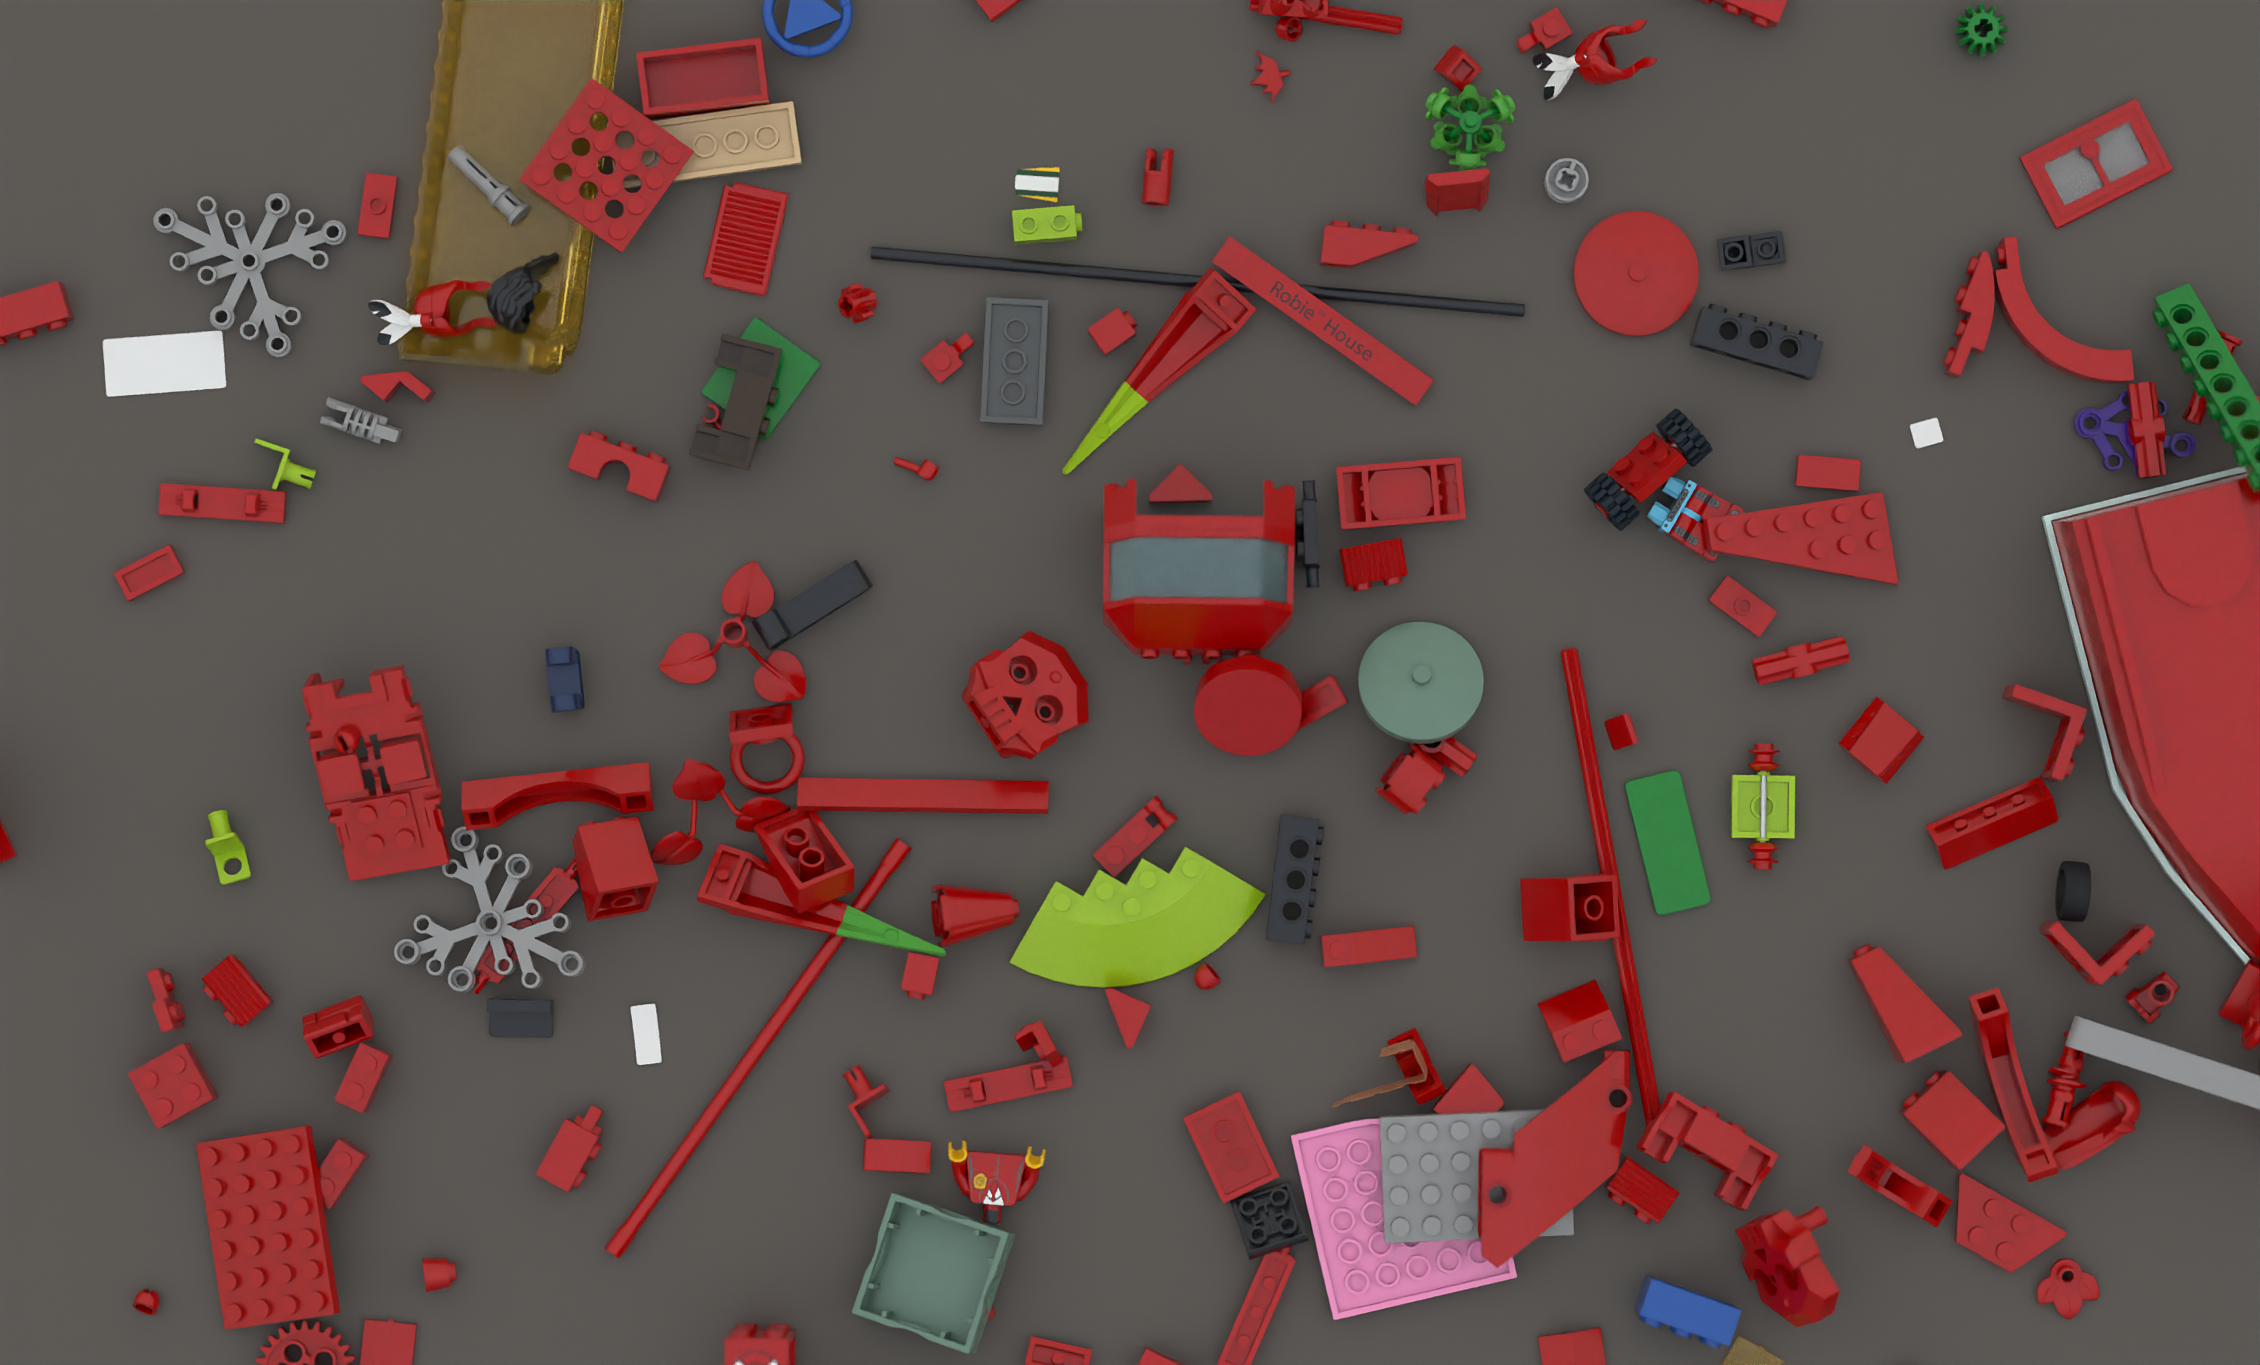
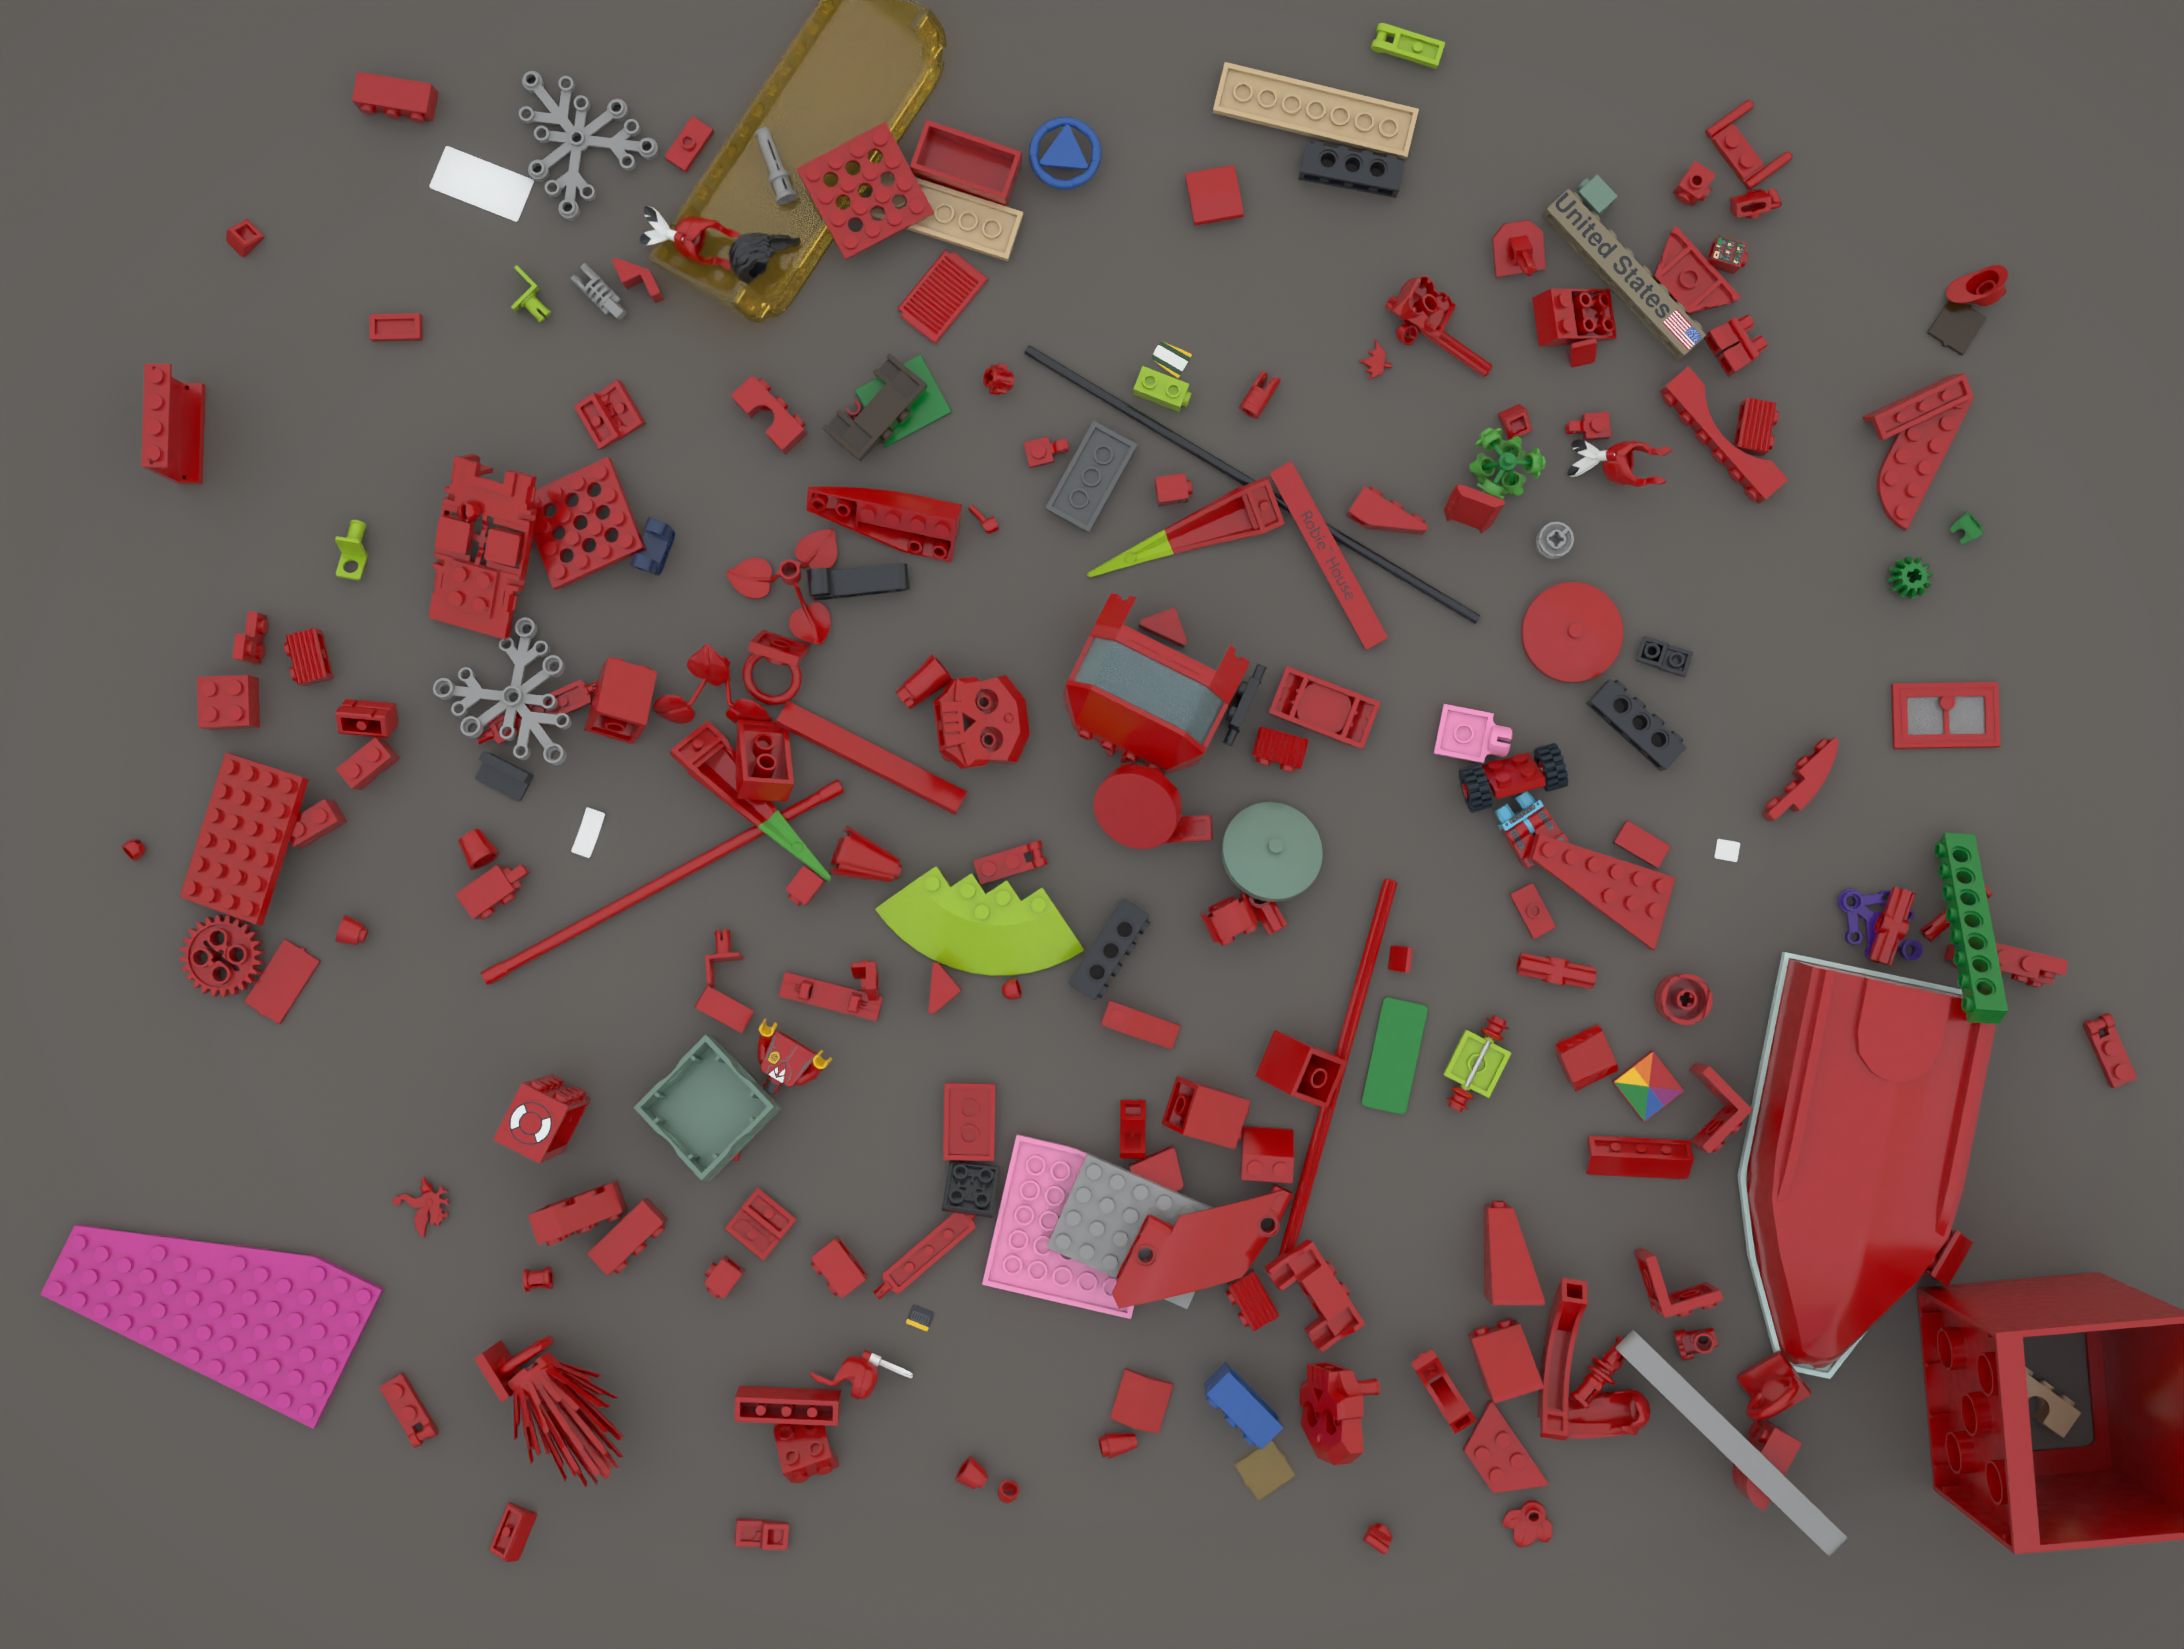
camera: 30 degrees right, 0 degrees up
red hinge [158,483,287,524] -> none
red arch [461,762,654,831] -> none
nougat piece [1332,1039,1428,1108] -> none
red arch [1993,236,2134,384] -> none
black tyre [2055,861,2091,922] -> none
none -> red piece [458,829,499,870]
none -> red piece [532,457,646,590]
none -> red slope [574,380,646,450]
none -> red wedge [806,487,962,562]
none -> red plant [895,654,954,710]
none -> red slope [1161,1076,1250,1149]
none -> bright pink plate [1433,704,1513,764]
none -> tile [1611,1051,1684,1122]
none -> red brick [1654,973,1713,1025]

